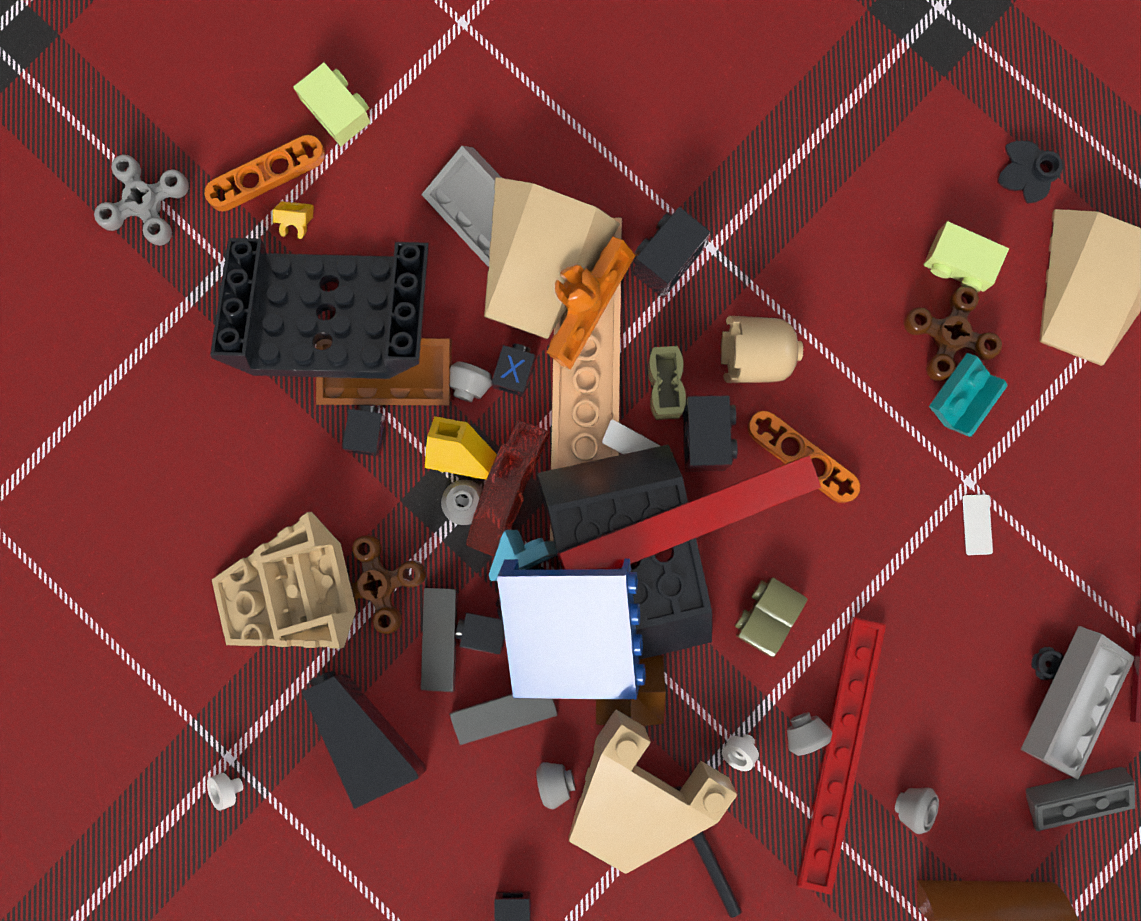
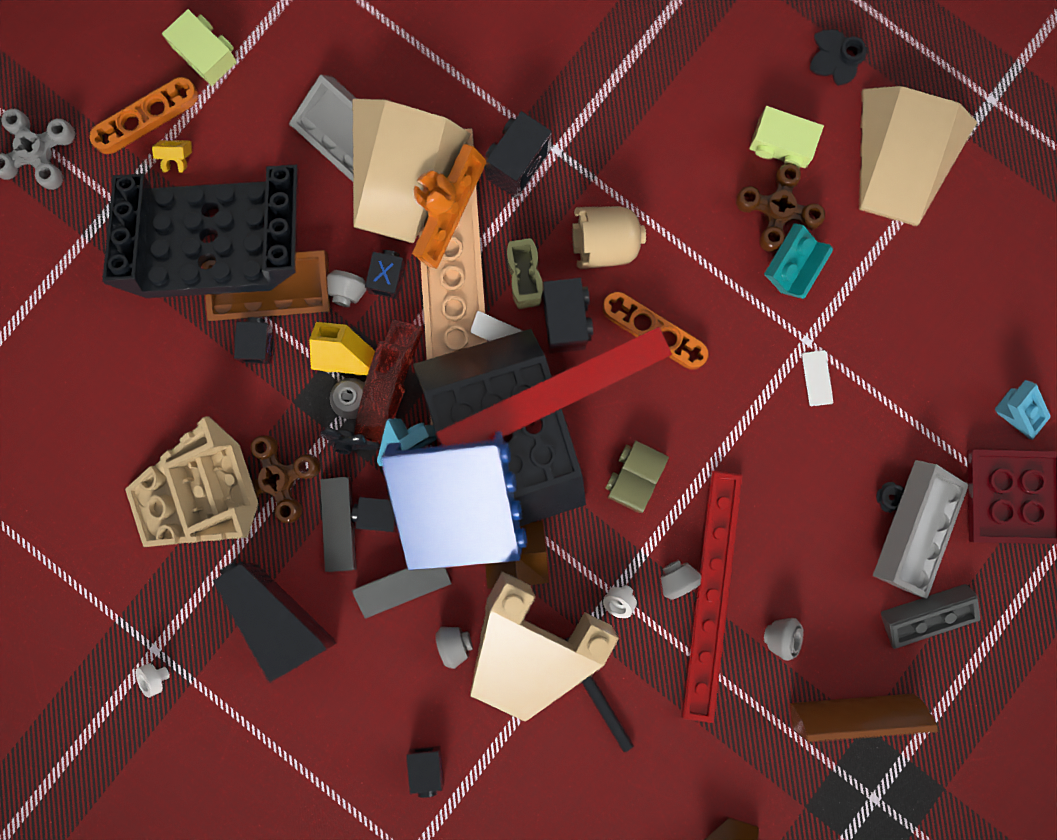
camera: 10 degrees left, 0 degrees up
none -> black plate [320,427,381,454]

